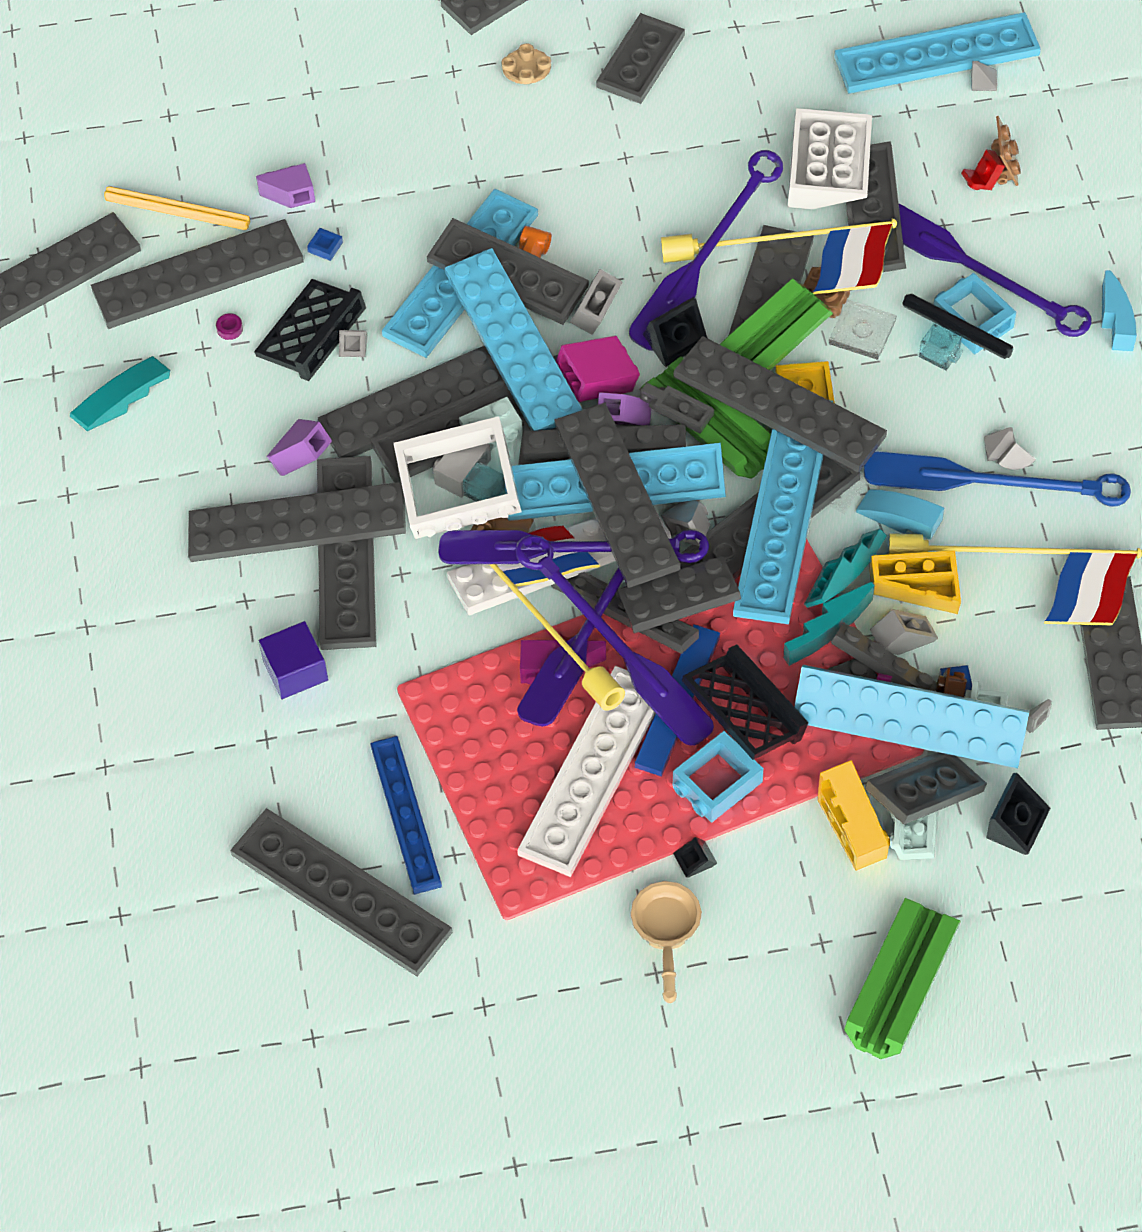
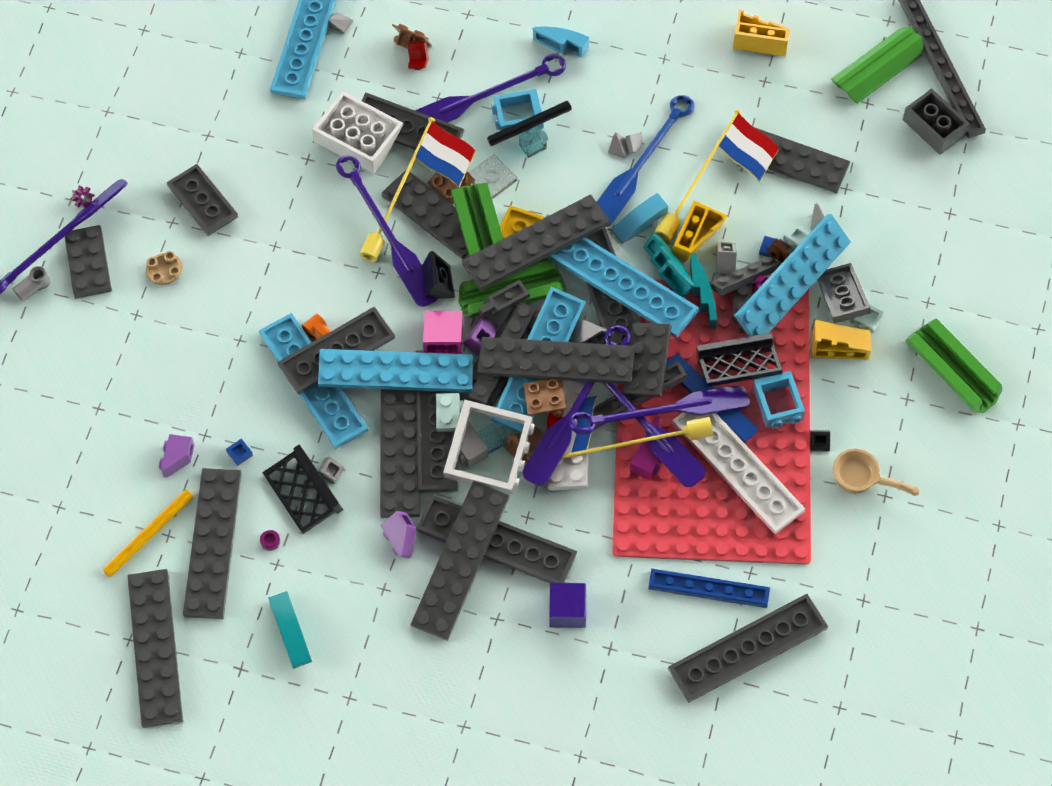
camera: 65 degrees left, 5 degrees up
light grey brick [570,269,622,335] -> none
black slope [986,773,1051,855] -> none
none -> medium nougat hinge [523,379,566,417]

